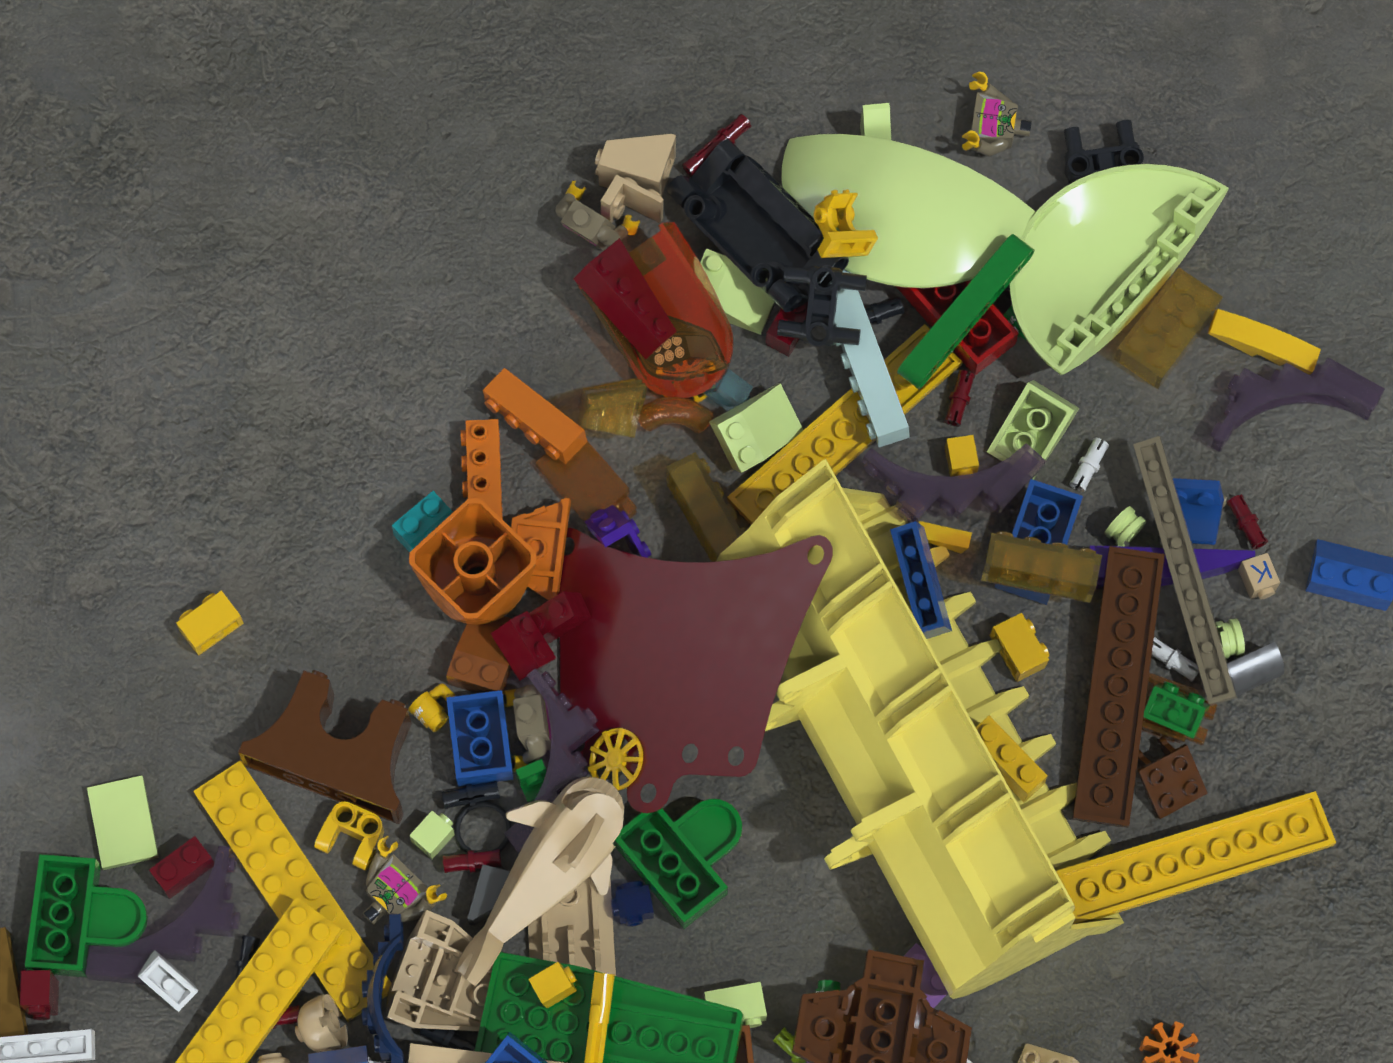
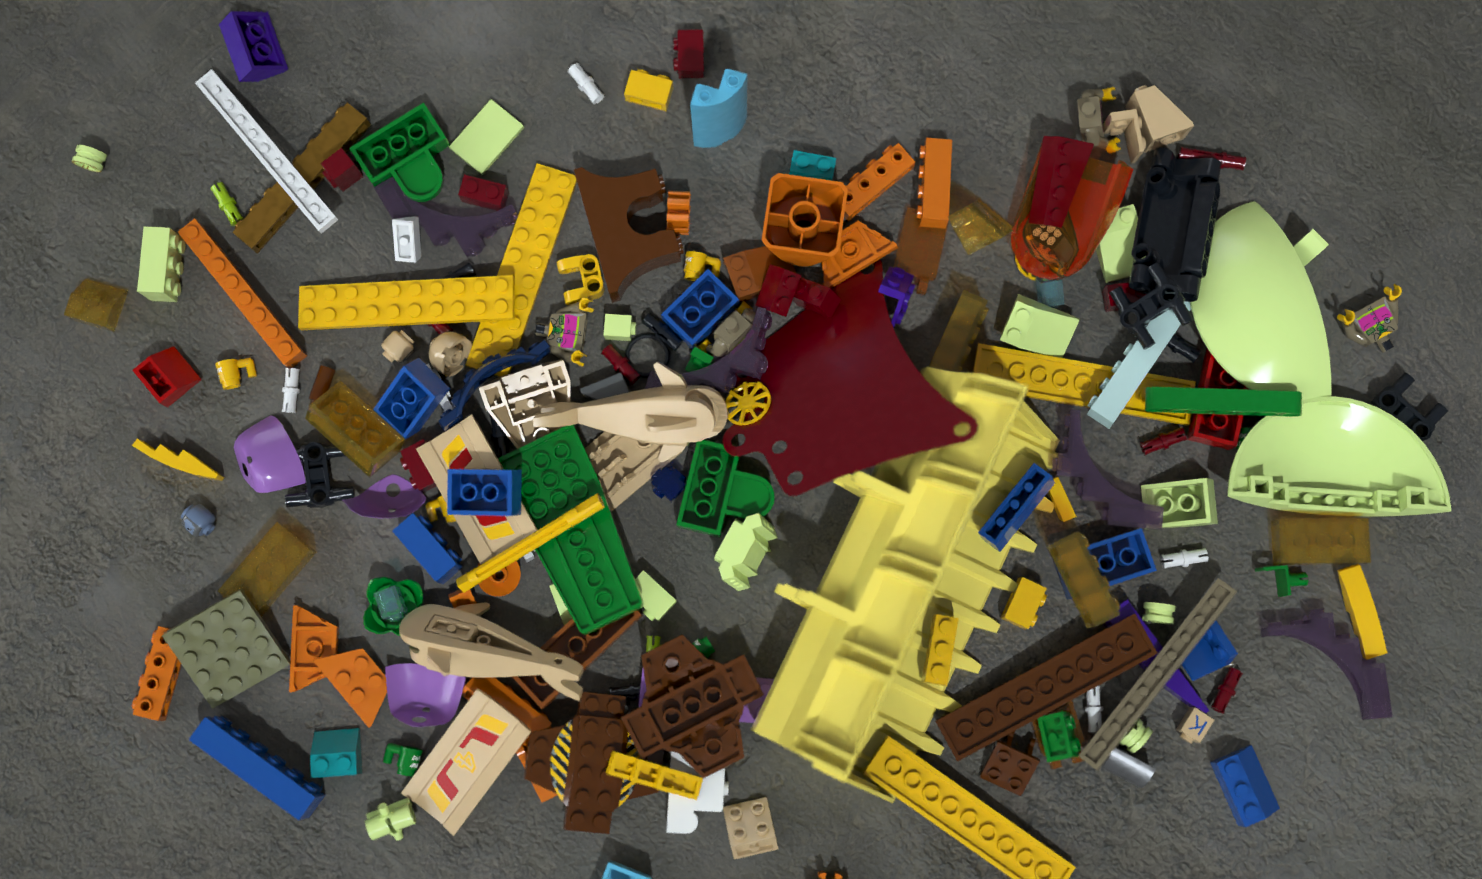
camera: 55 degrees right, 10 degrees up
yellow brick [528,962,577,1008] -> none
clear orange cylinder [636,396,713,433] -> none
yellow tile [814,189,878,258] -> none
yellow brick [945,435,979,480] -> none
none -> white pin [568,63,604,105]
none -> orange gear [666,190,691,235]
none -> dark red brick [673,29,704,79]
none -> medium azure cylinder [690,69,747,148]
none -> yellowish green slope [714,513,777,591]
none -> green bracket [1255,565,1308,597]

